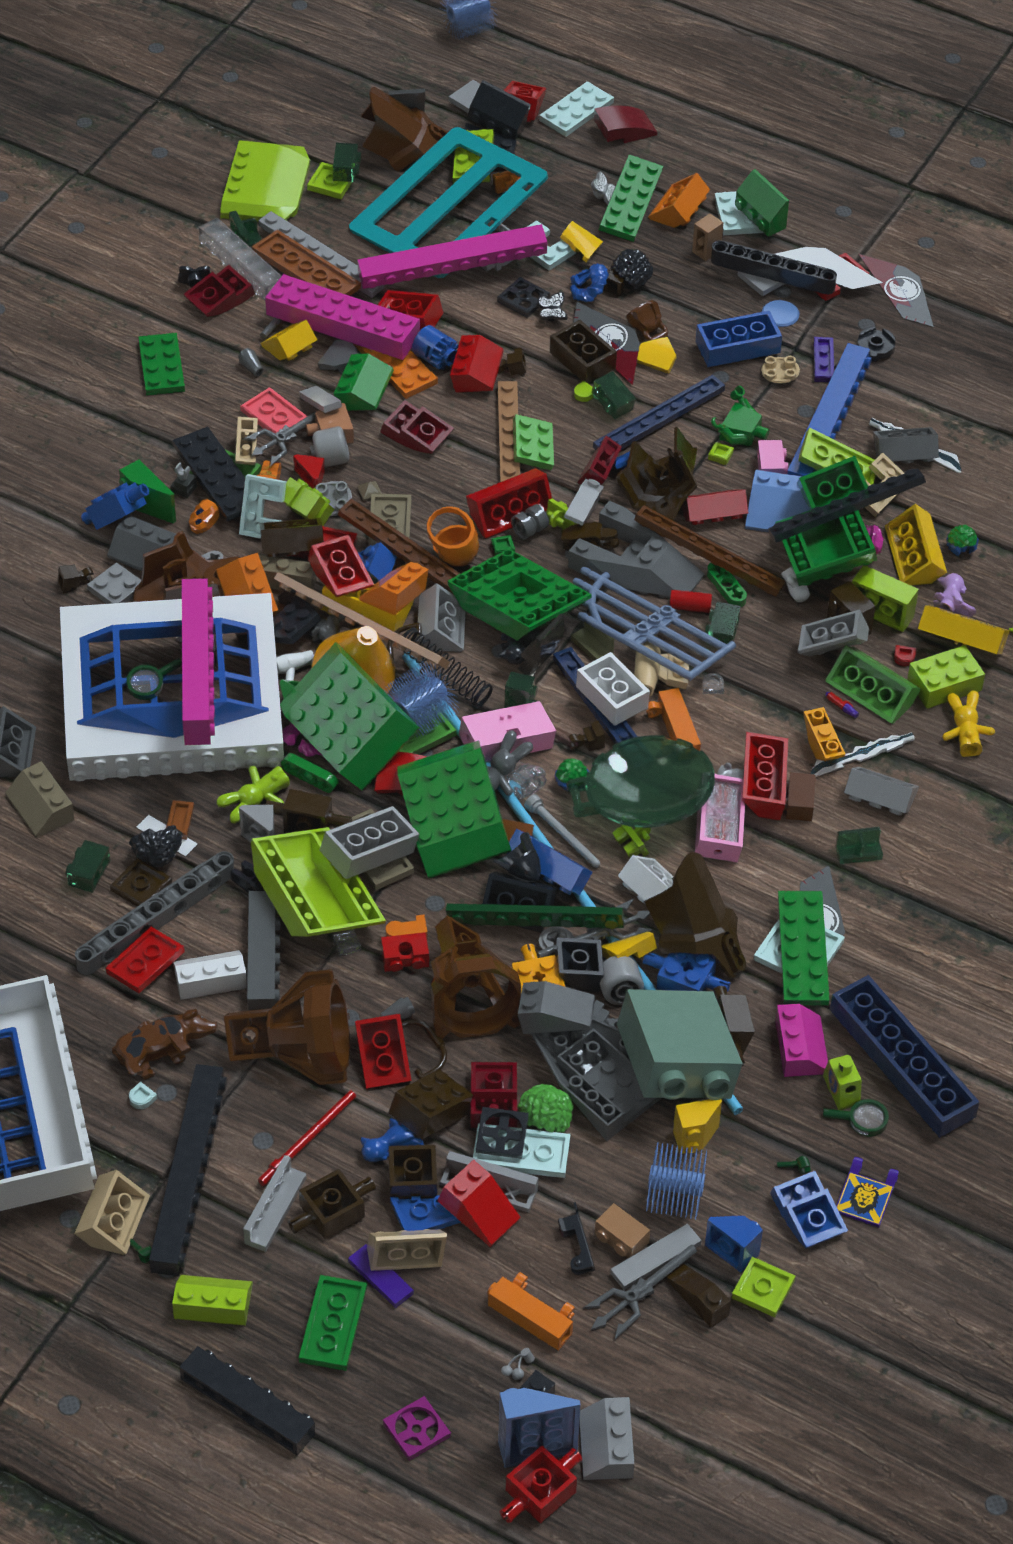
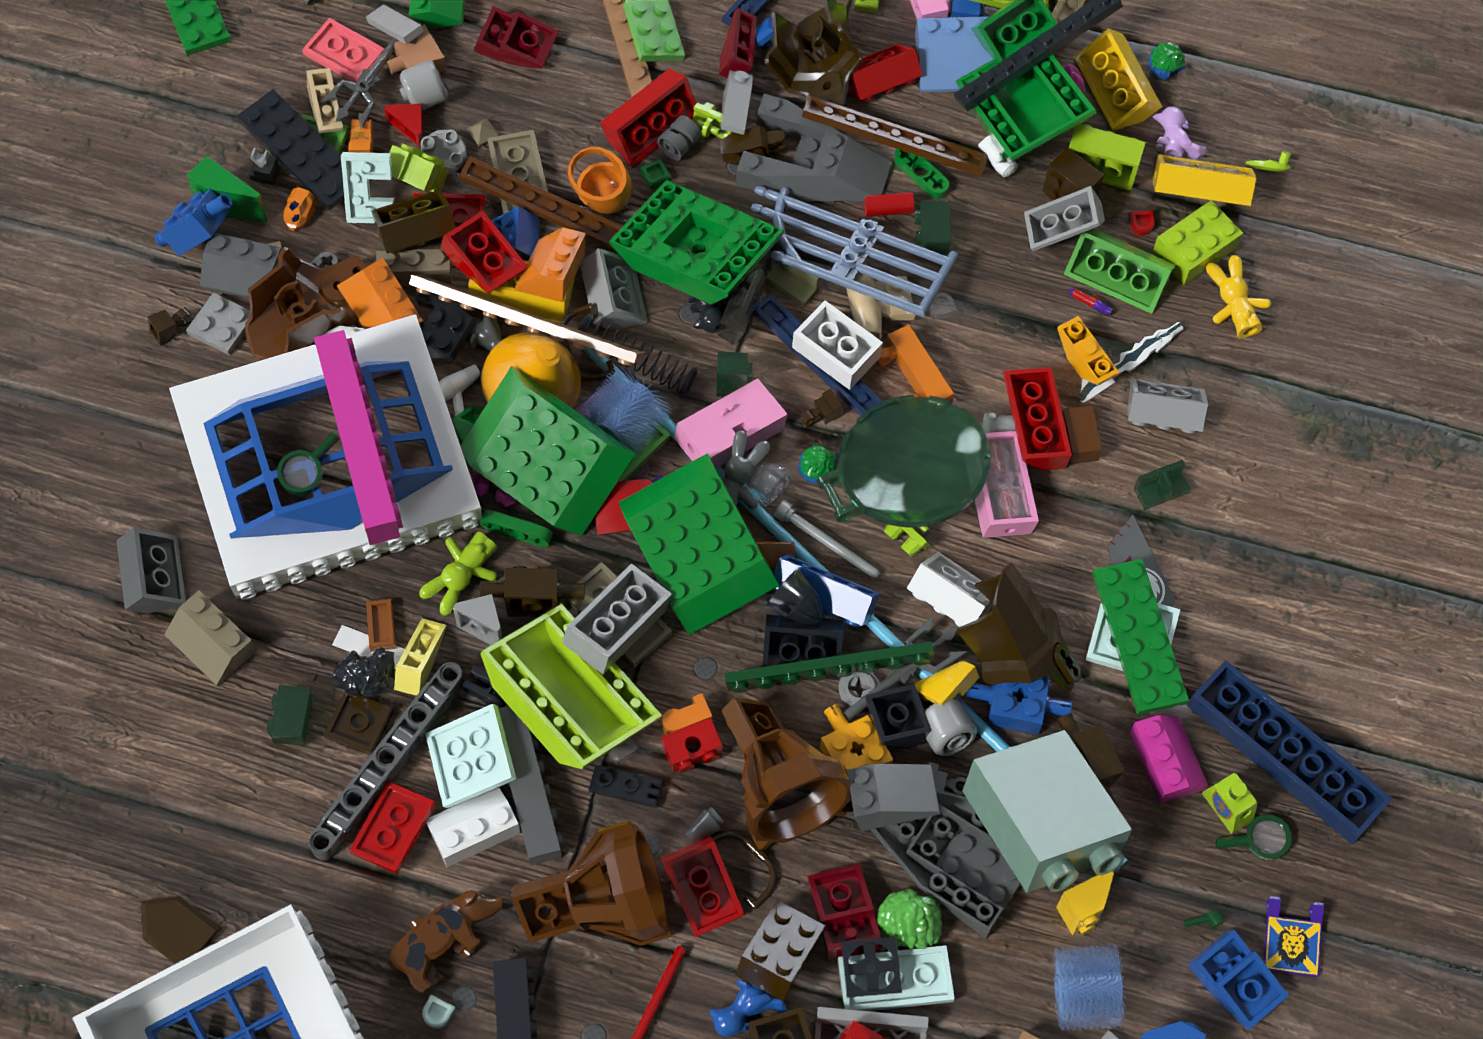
camera: 15 degrees left, 15 degrees up
none -> light yellow slope [394,619,446,696]
none -> light aqua plate [425,704,516,808]
none -> black hinge [589,764,665,808]

